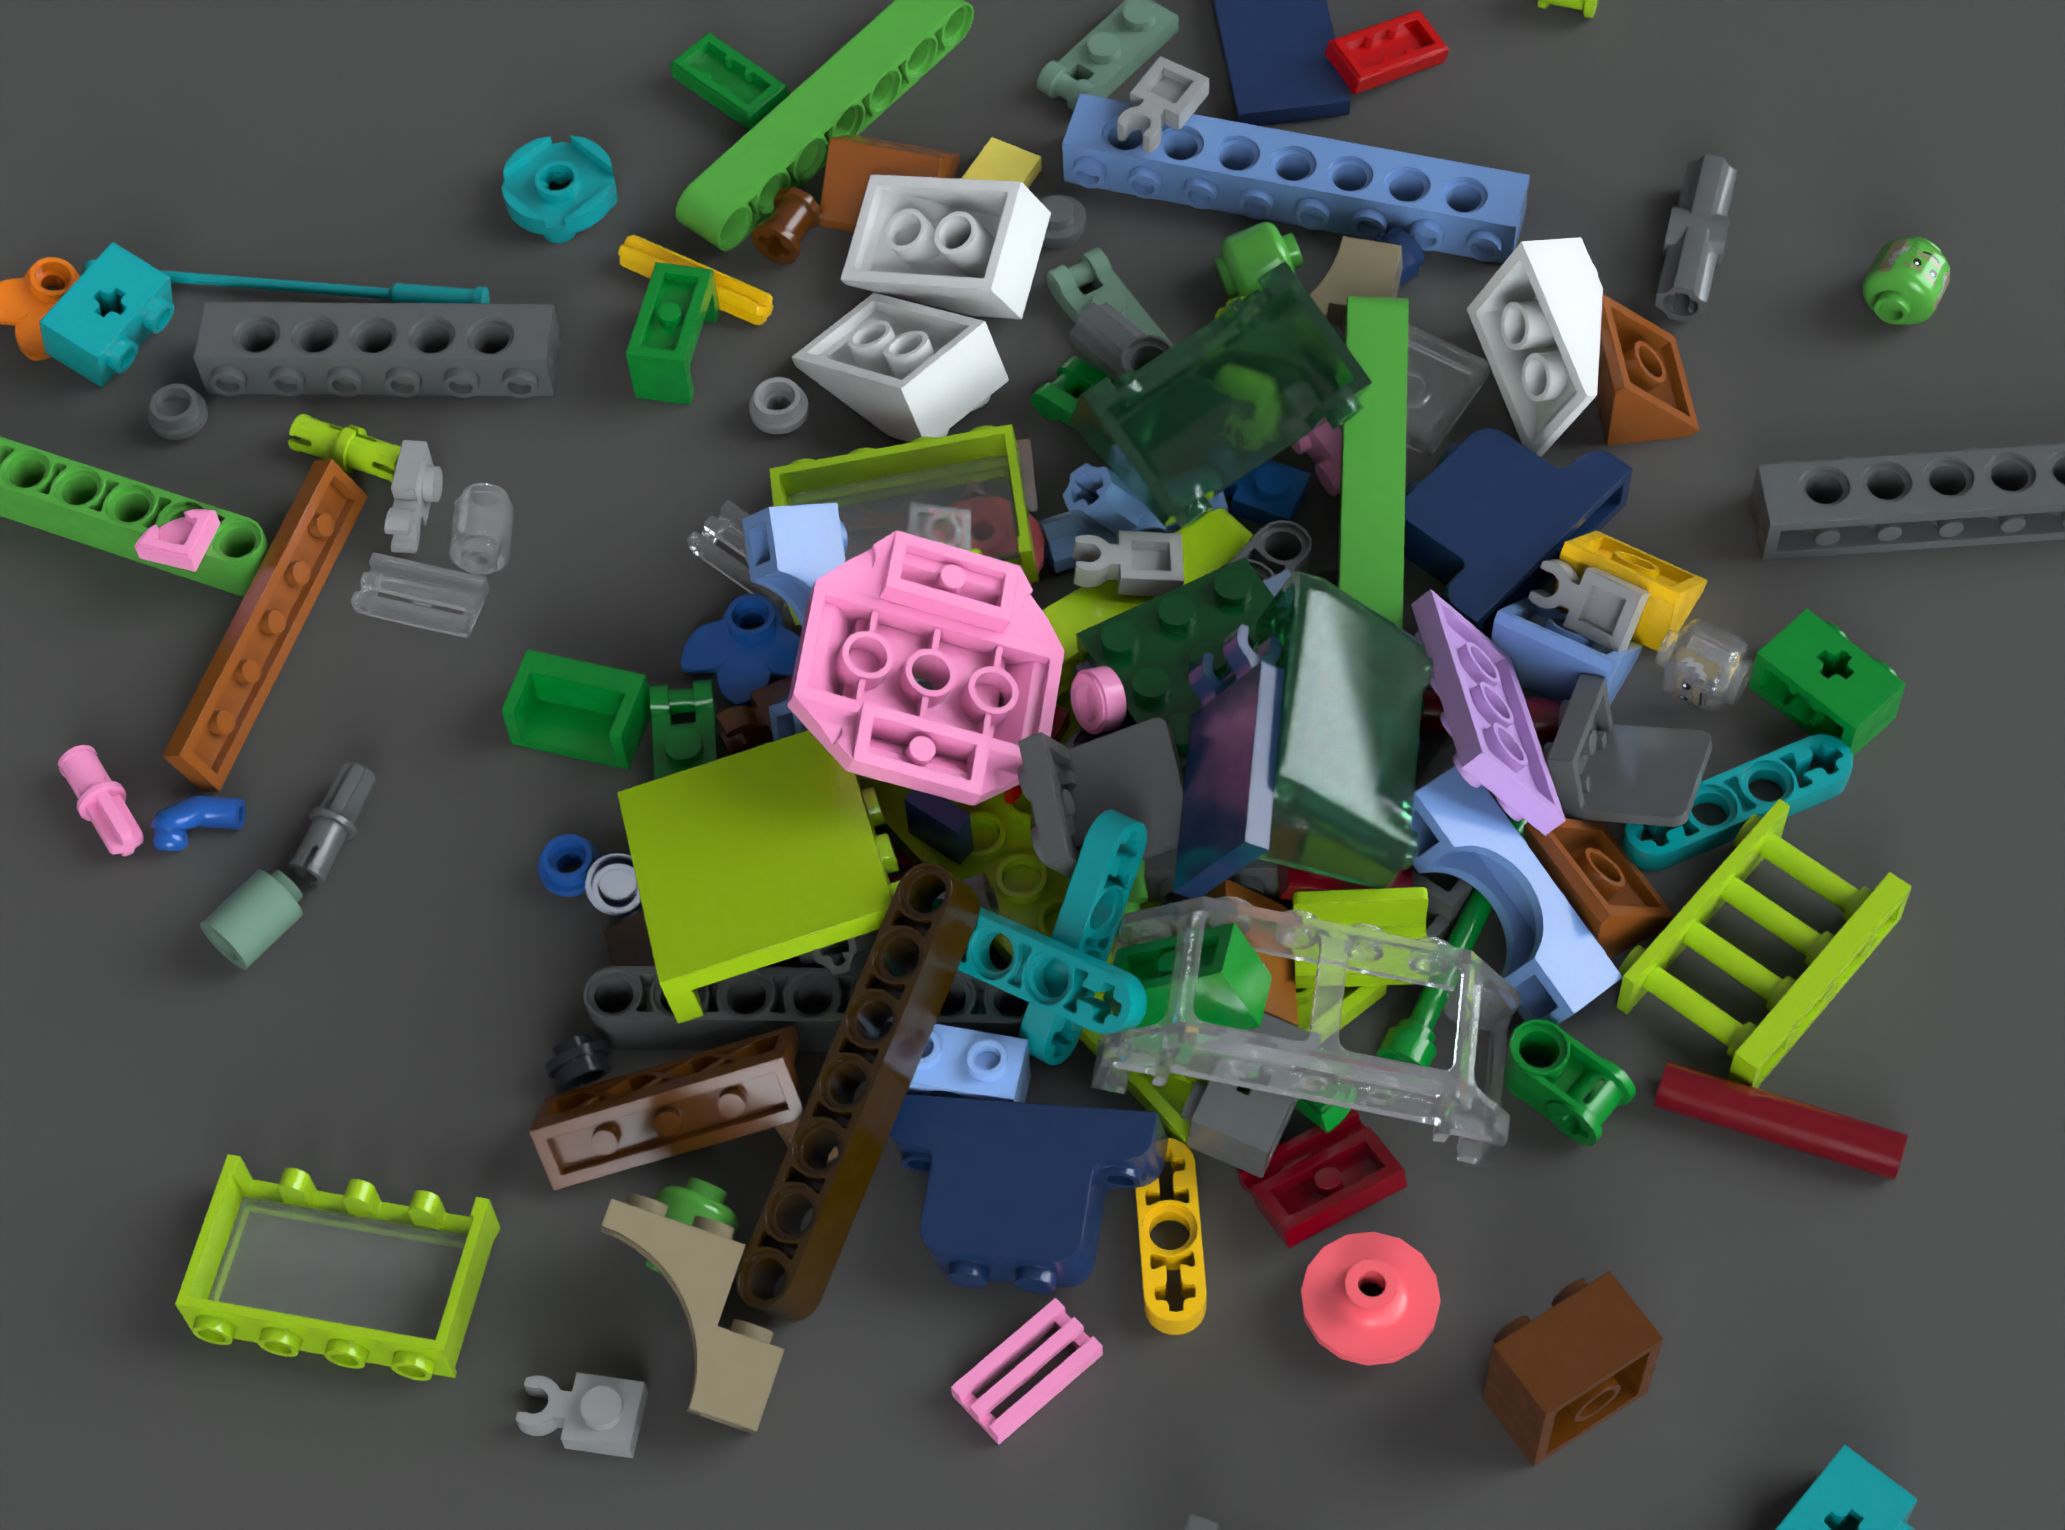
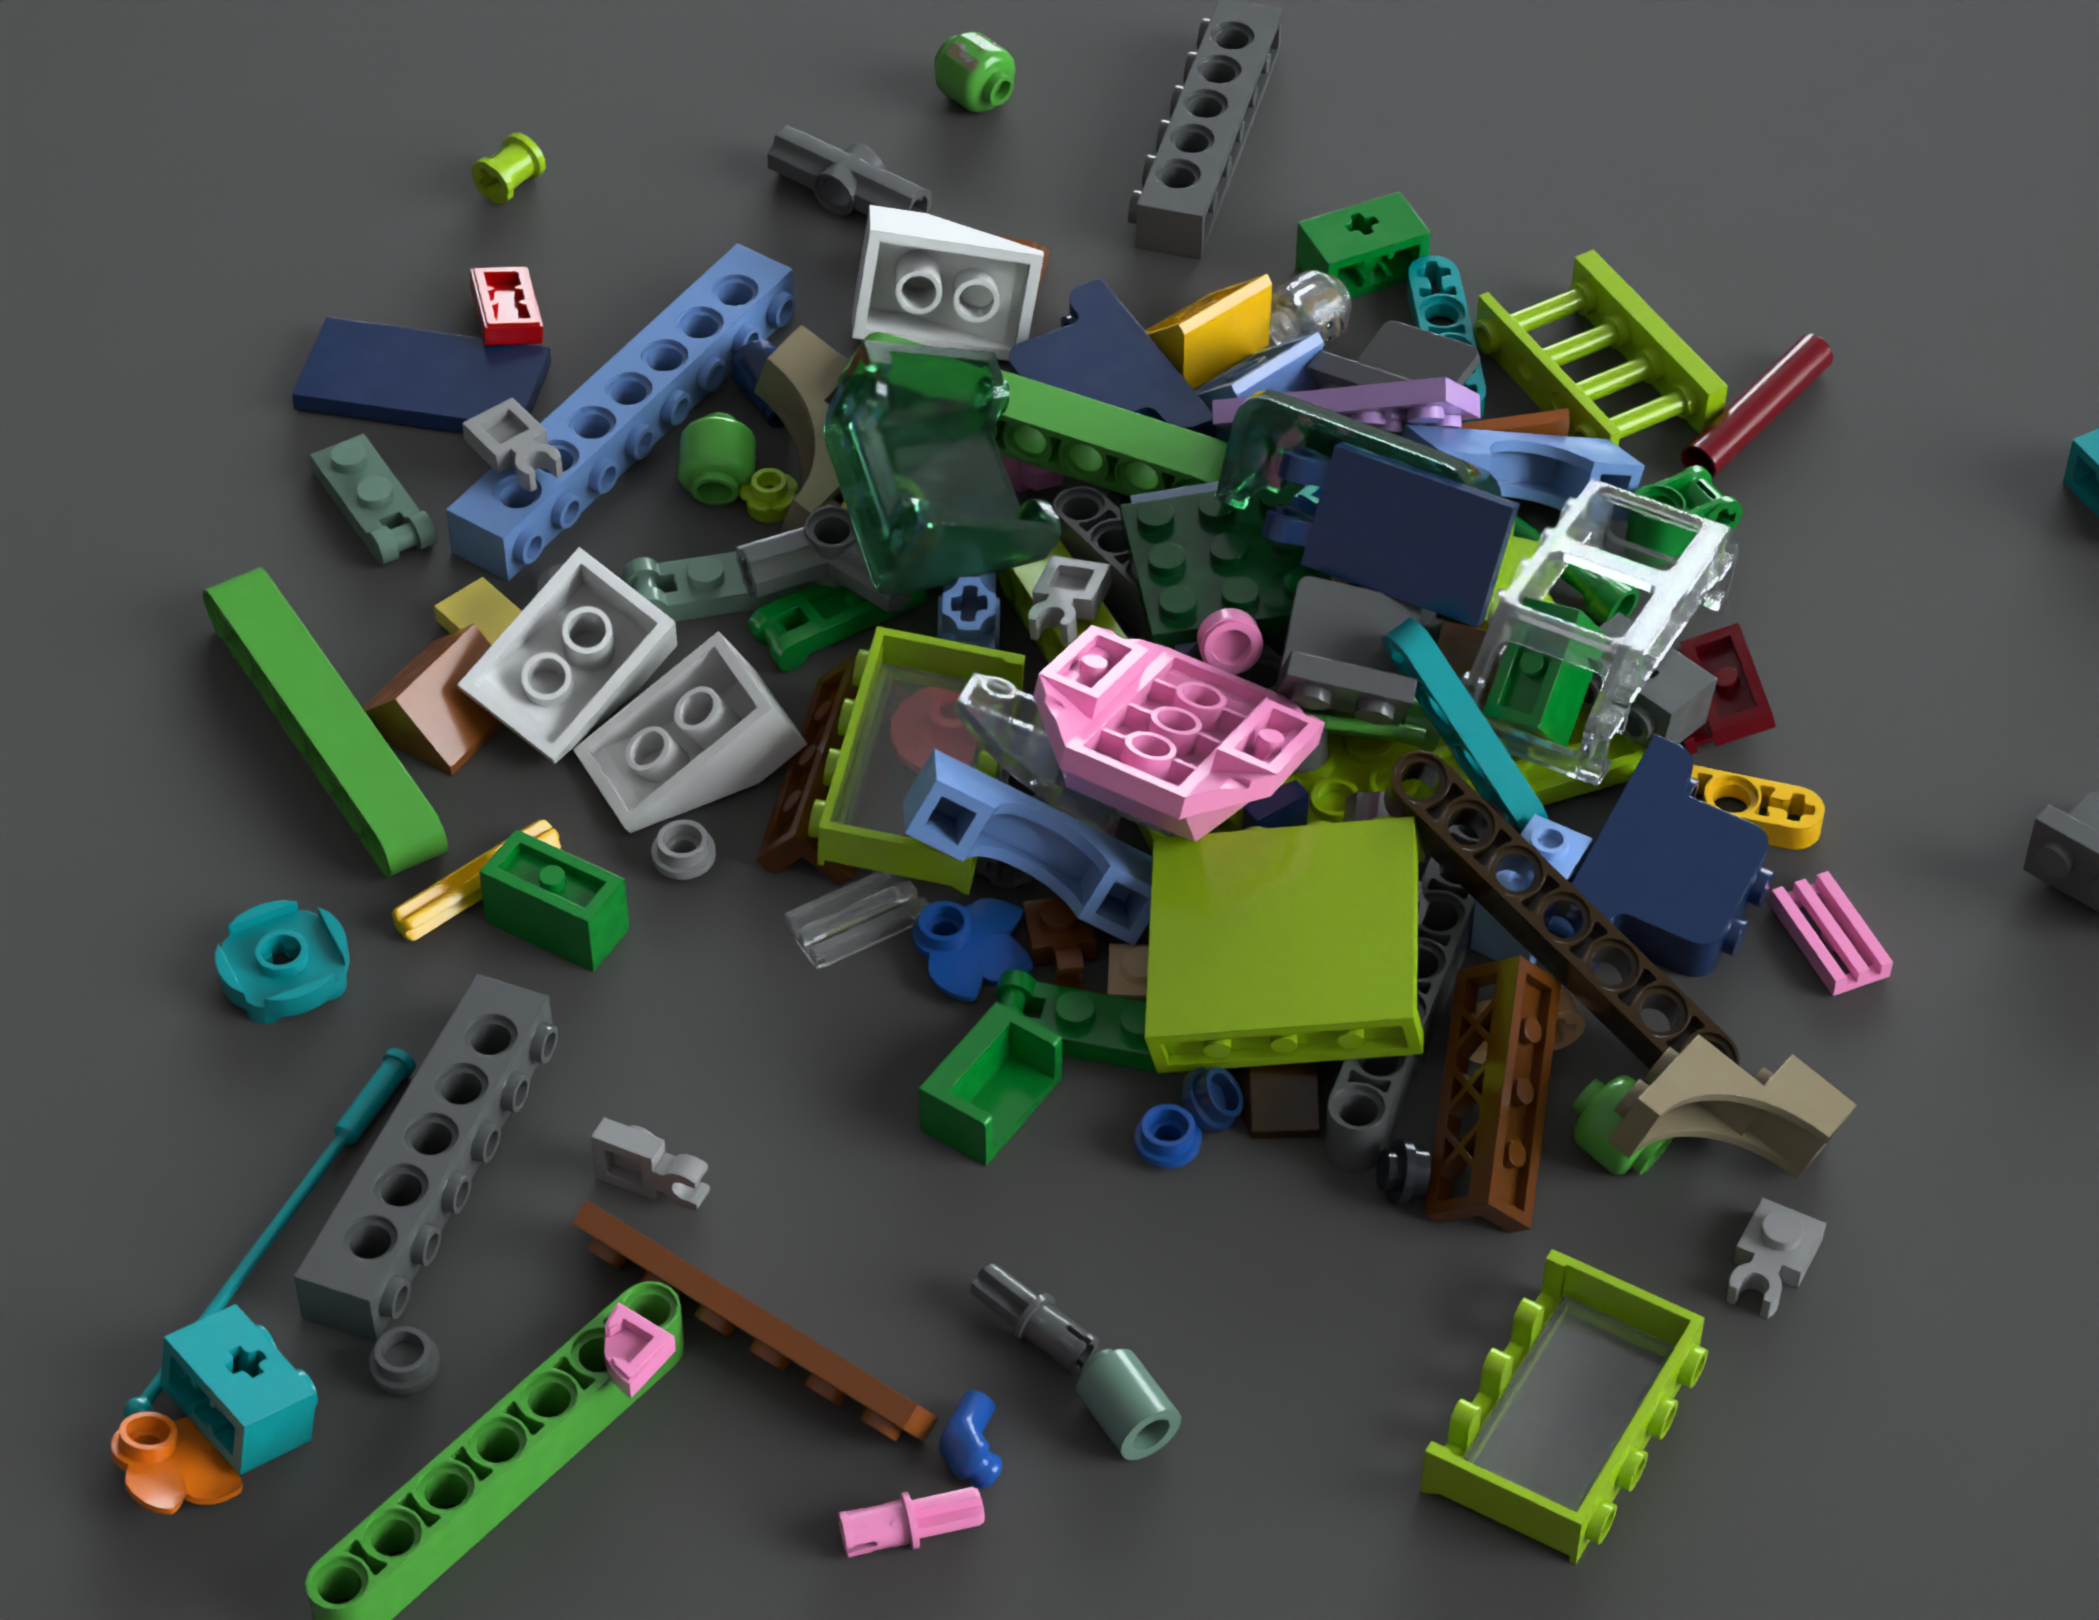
camera: 75 degrees left, 10 degrees down
lime pin [288,414,401,483] -> none
clear tile [351,552,490,638] -> none
clear brick [449,483,515,575] -> none
green plate [669,32,789,131] -> none
reddish brown bush [751,187,823,264] -> none
teal beam [931,898,1147,1034] -> none
coral piece [1300,1232,1441,1366] -> none
reddish brown brick [1482,1271,1663,1467] -> none
light grey plate [1528,559,1651,652] -> none

